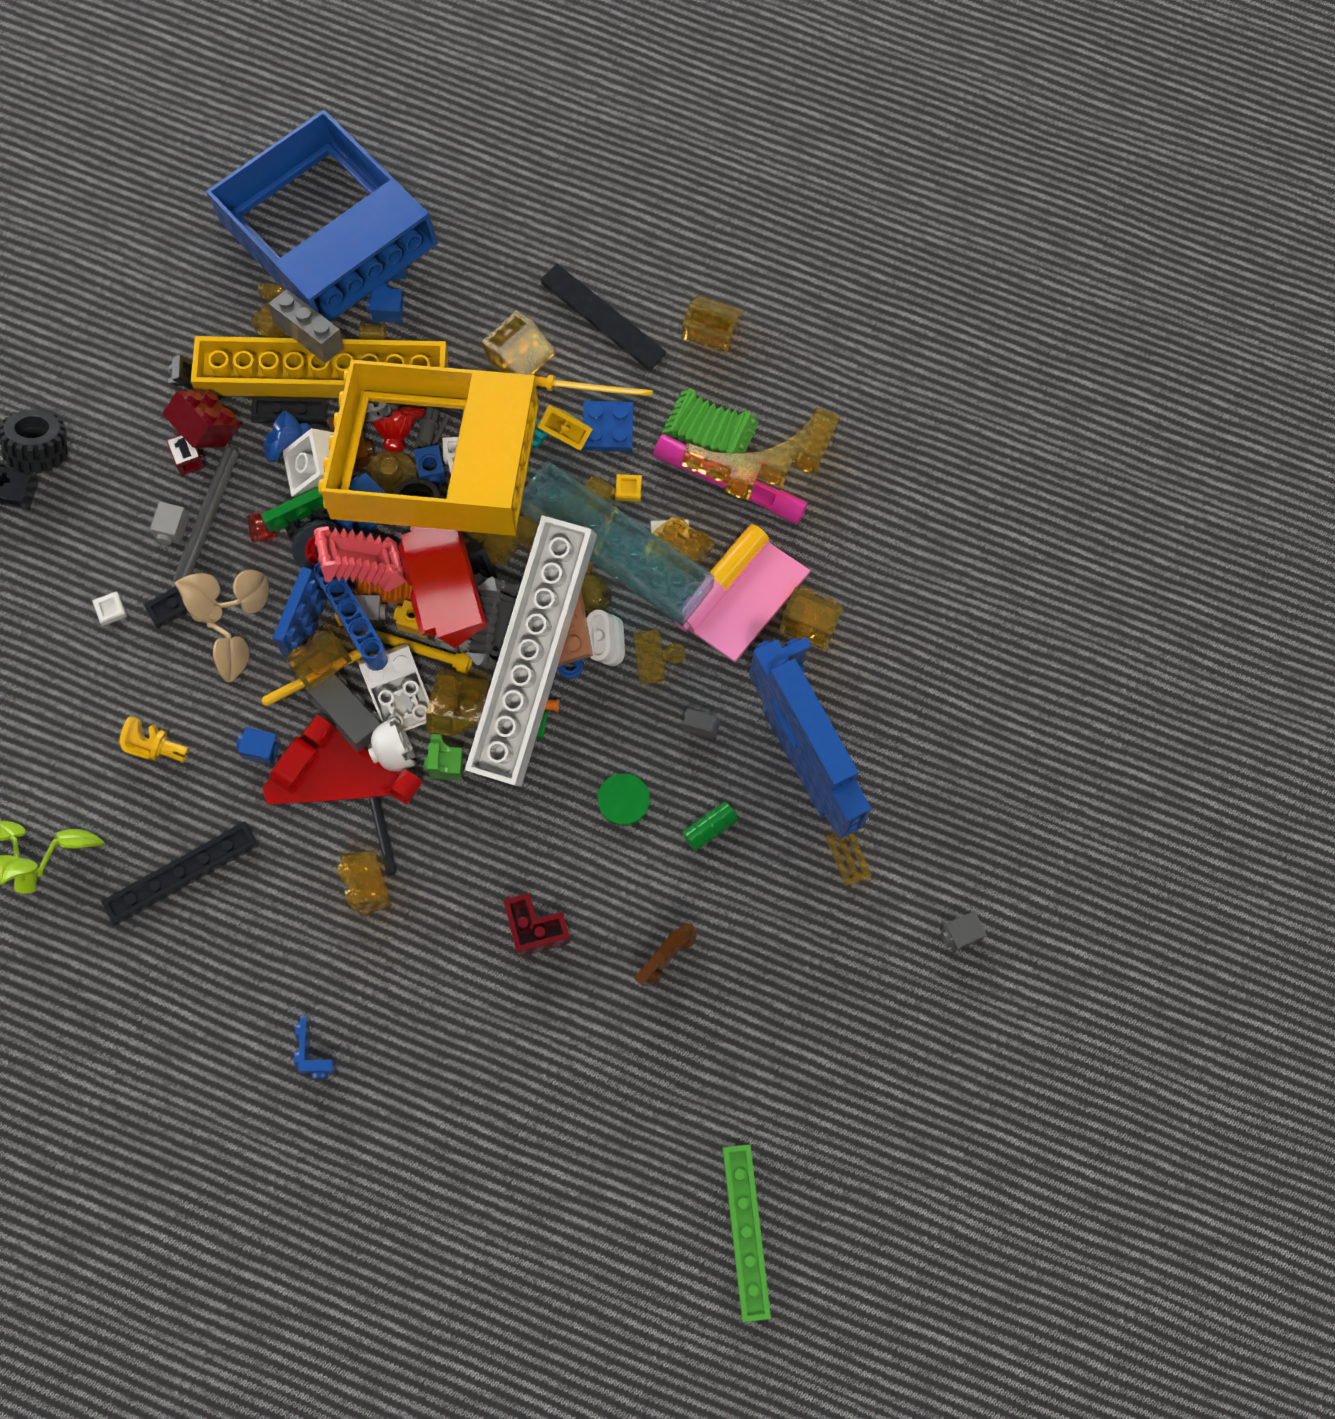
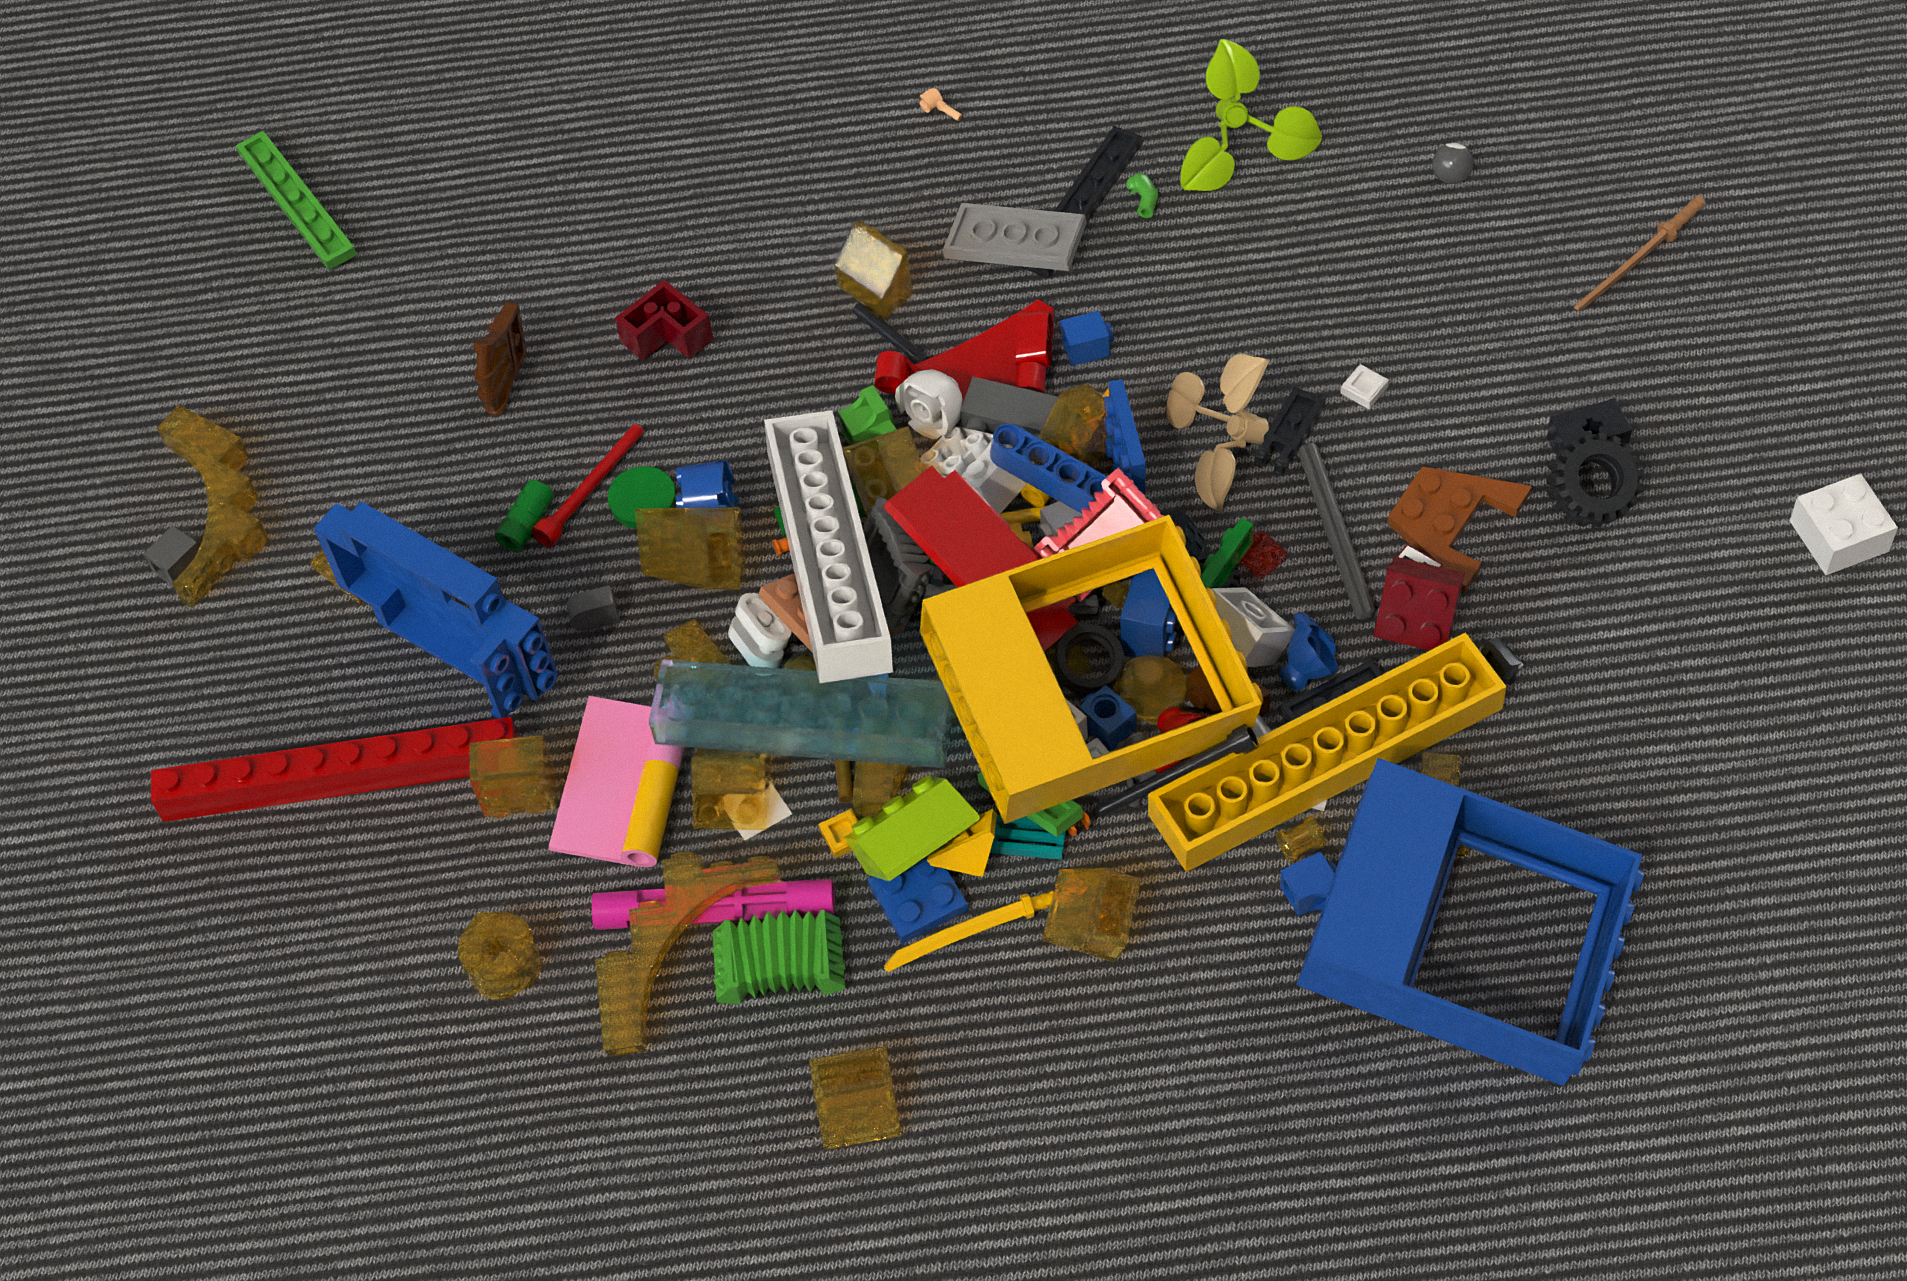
camera: 160 degrees right, 15 degrees down
yellow piece [119,717,189,763] -> none
light grey brick [150,502,189,545] -> none
dark grey brick [269,289,344,363] -> none
blue bracket [294,1016,336,1079] -> none
black tile [541,263,666,371] -> none
none -> red brick [151,717,522,822]
none -> clear yellow arch [157,405,268,608]
none -> clear yellow brick [458,912,541,1000]
none -> red piece [531,424,643,548]
none -> clear yellow slope [635,507,746,590]
none -> blue brick [676,460,739,535]
none -> lime slope [844,775,981,881]
none -> light nougat hand [920,88,962,121]
none -> light grey tile [942,203,1087,271]
none -> bright green arm [1127,173,1158,218]
none -> dark orange wing [1387,466,1532,593]

